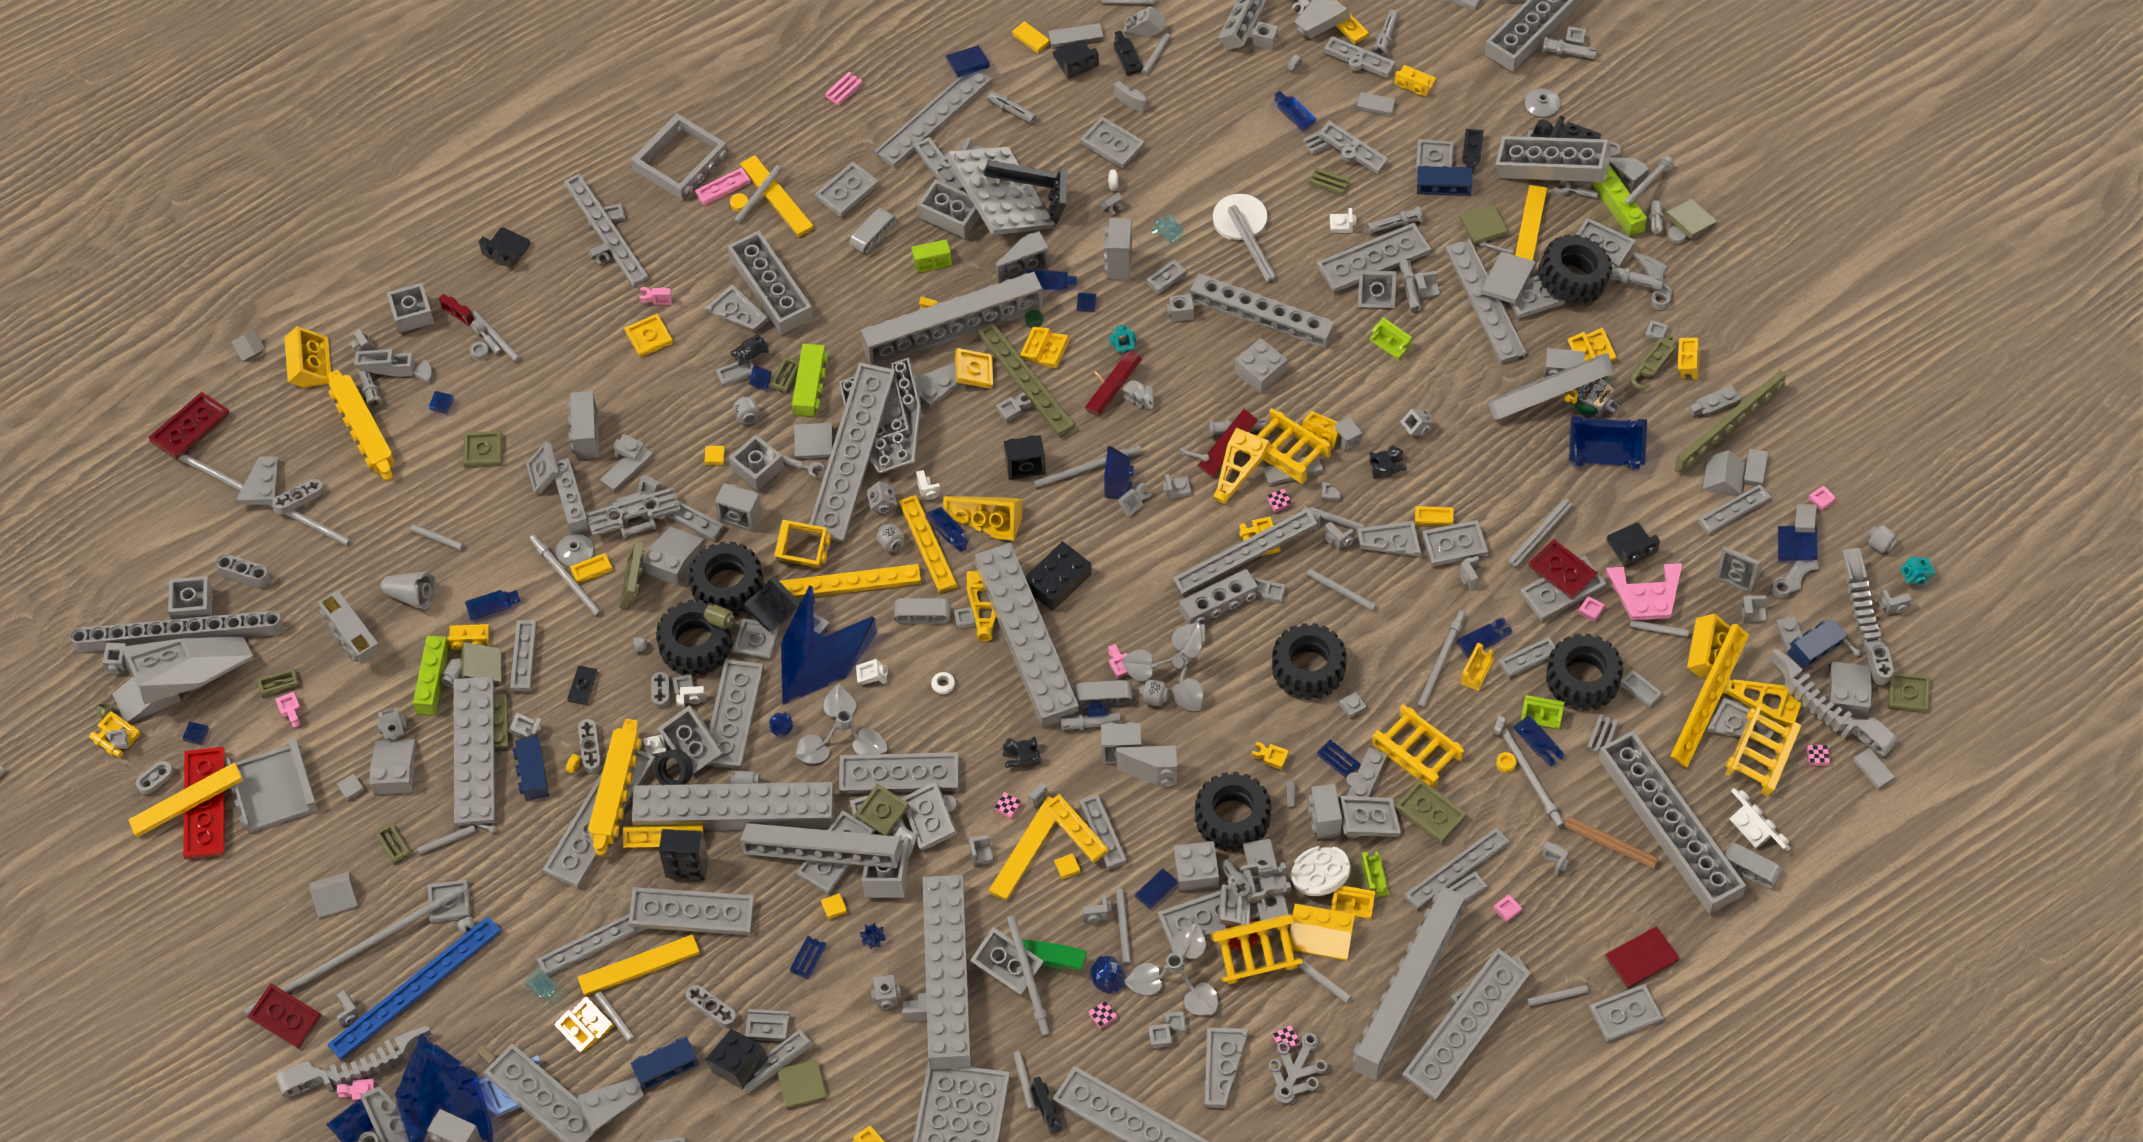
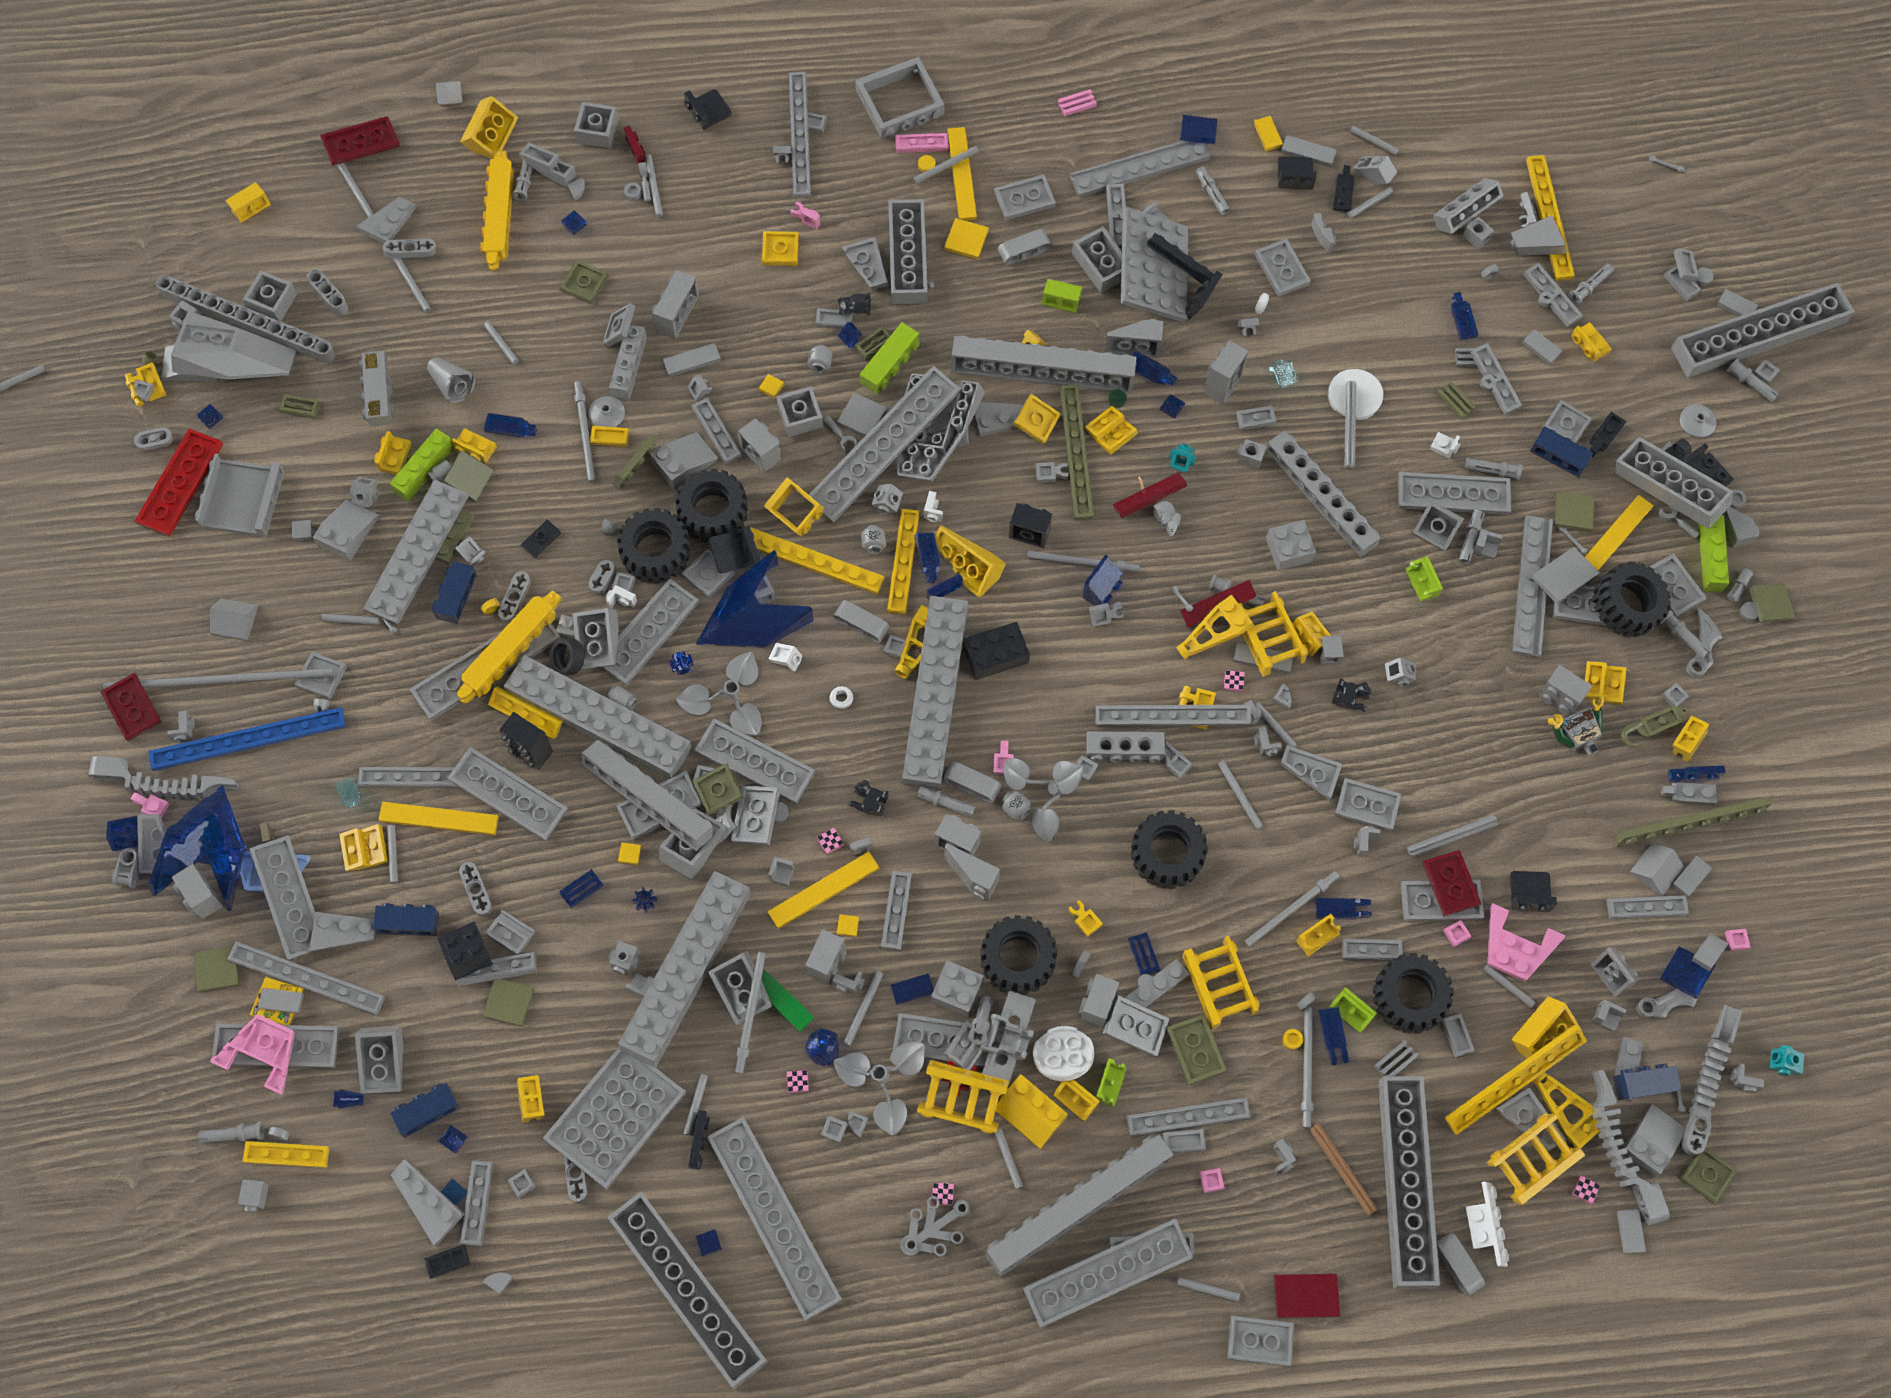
camera: 25 degrees right, 10 degrees up
yellow tile [128,762,244,838] -> none
bright pink plate [275,692,301,729] -> none
light grey tile [350,329,376,351] -> none
olive tile [374,823,412,865] -> none
light grey plate [510,620,537,692] -> none
light grey piece [586,488,681,539] -> none
light grey bracket [613,434,644,461] -> none
olive brick [704,604,734,629] -> none
yellow tile [1044,794,1109,864] -> none
clear blue plate [1086,702,1107,717] -> none
light grey bracket [1162,474,1191,500] -> none
light grey wing [1205,1028,1248,1108] -> none
light grey plate [1339,692,1367,719] -> none
yellow tile [1415,506,1454,527] -> none
light grey beam [1487,353,1615,420] -> none
clear blue windscreen [1568,415,1647,470] -> none
light grey piece [1625,156,1674,204] -> none
light grey head [1867,525,1897,553] -> none
none -> yellow hinge [225,182,271,223]
none -> yellow bracket [374,431,412,475]
none -> light grey brick [805,929,847,985]
none -> clear blue tile [927,574,963,601]
none -> yellow tile [944,218,989,260]
none -> clear blue hinge [1668,765,1726,783]

